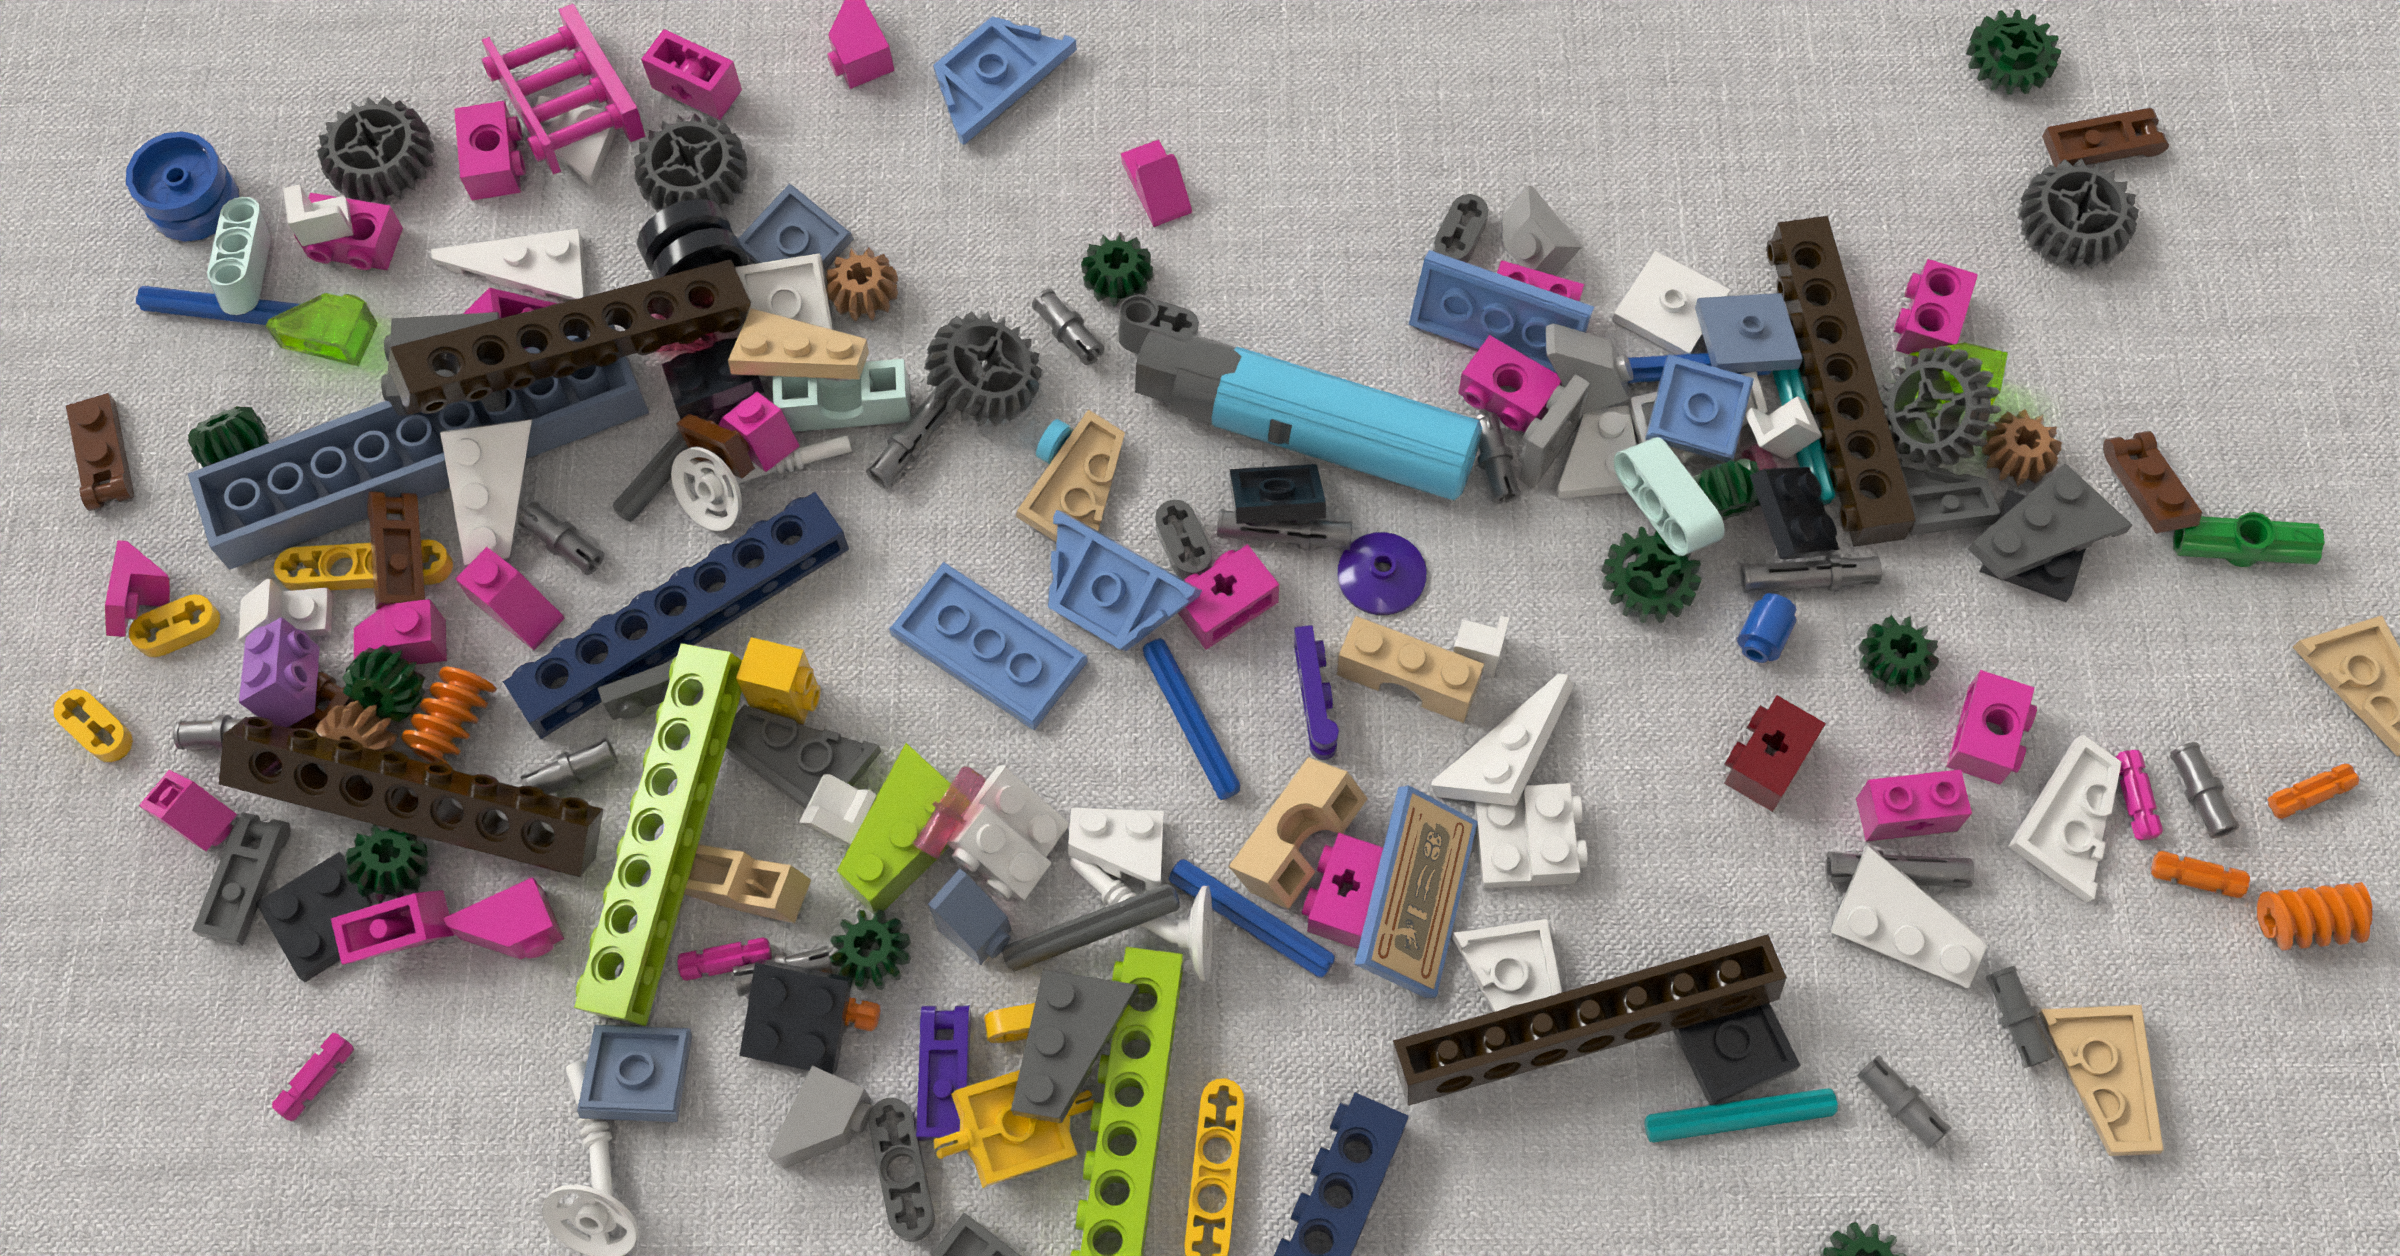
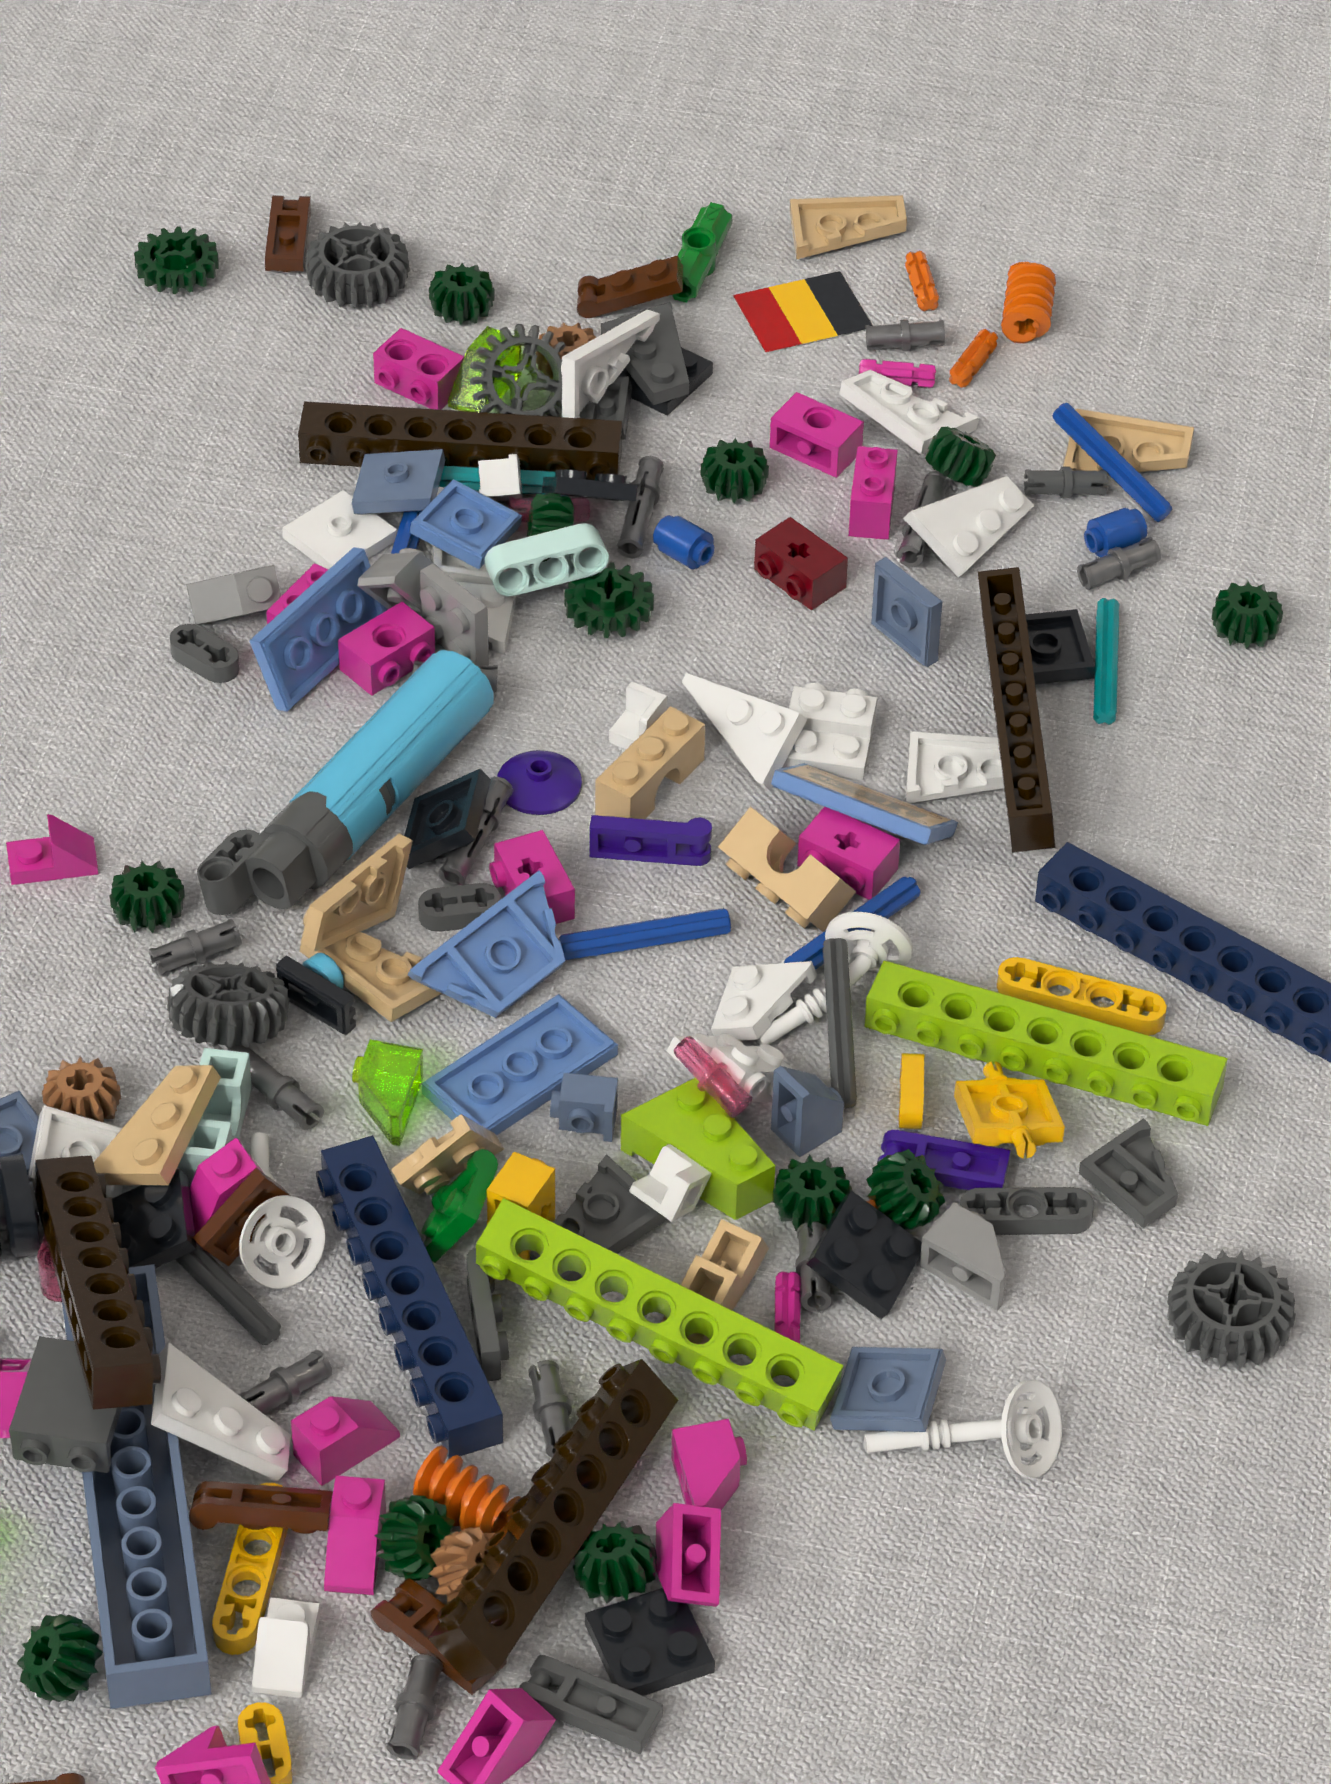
camera: 80 degrees left, 20 degrees down
medium lavender brick [239,617,320,727] -> none
dark pink axle [272,1033,354,1122] -> none
dark grey wing [1011,969,1139,1123] -> none
none -> black tile [276,955,356,1035]
none -> tan wing [301,833,413,952]
none -> clear neon green slope [352,1039,424,1146]
none -> tan wing [391,1114,504,1195]
none -> green plate [421,1149,498,1263]
none -> dark green gear [429,262,495,325]
none -> sand blue brick [550,1073,618,1142]
none -> white wing [561,309,660,418]
none -> sticker [733,271,873,353]
none -> dark green gear [866,1149,945,1231]
none -> sand blue plate [871,557,942,667]
none -> dark green gear [925,426,996,487]
none -> blue axle [1052,403,1172,522]
none -> blue brick [1084,508,1147,558]

